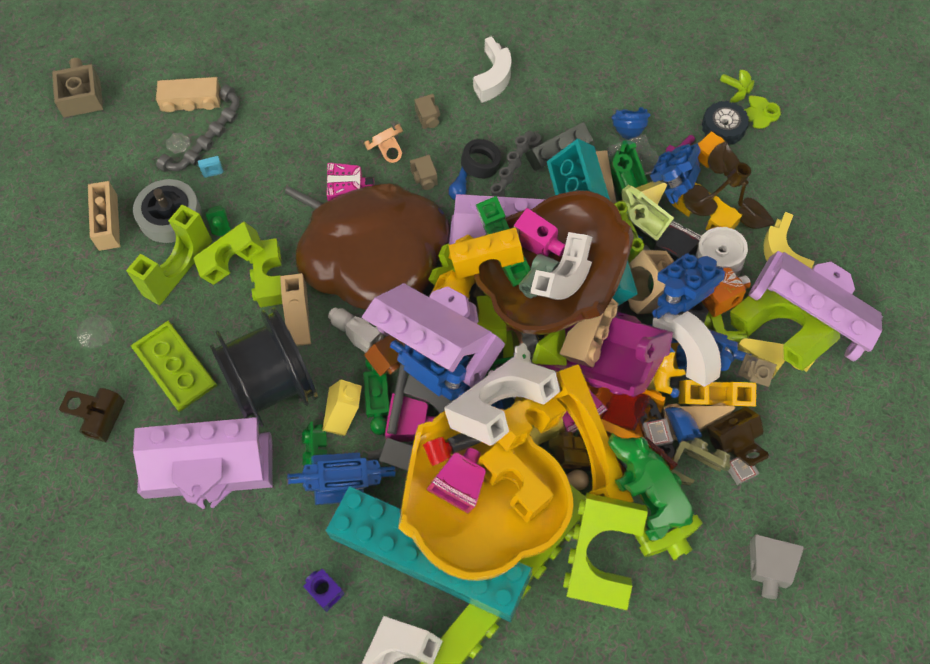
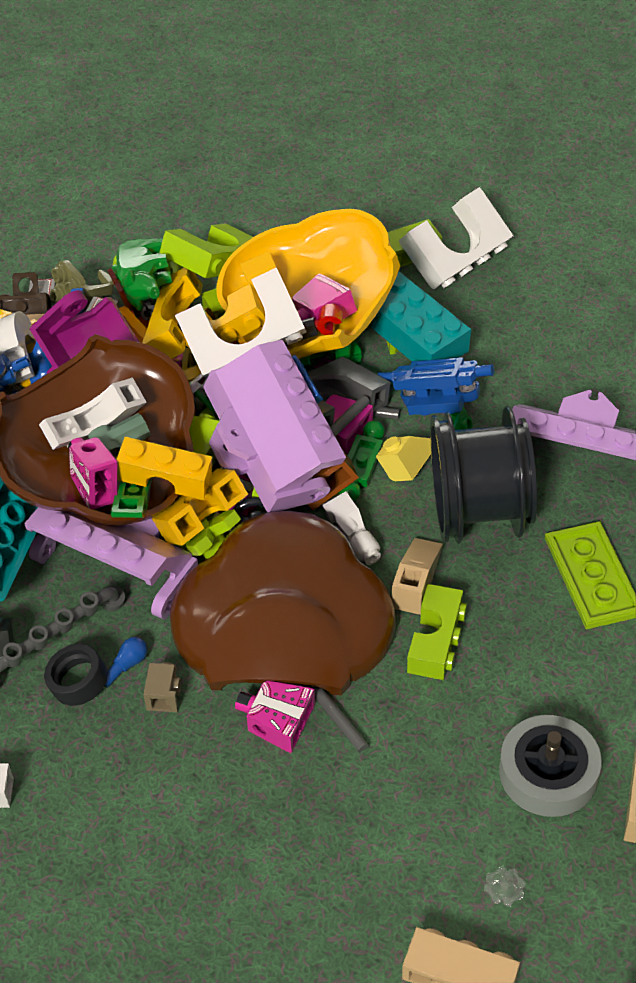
camera: 155 degrees left, 15 degrees down
lime arch [126,204,212,306] -> none
dark grey bar [156,84,240,172] -> none
lime arch [193,221,264,285] -> none
medium azure tile [198,156,224,178] -> none
green piece [205,205,231,236] -> none
dark purple brick [303,569,345,612] -> none
light nougat tile [364,124,403,163] -> none
dark tan brick [414,94,440,129] -> none
light grey torso [750,535,804,599] -> none

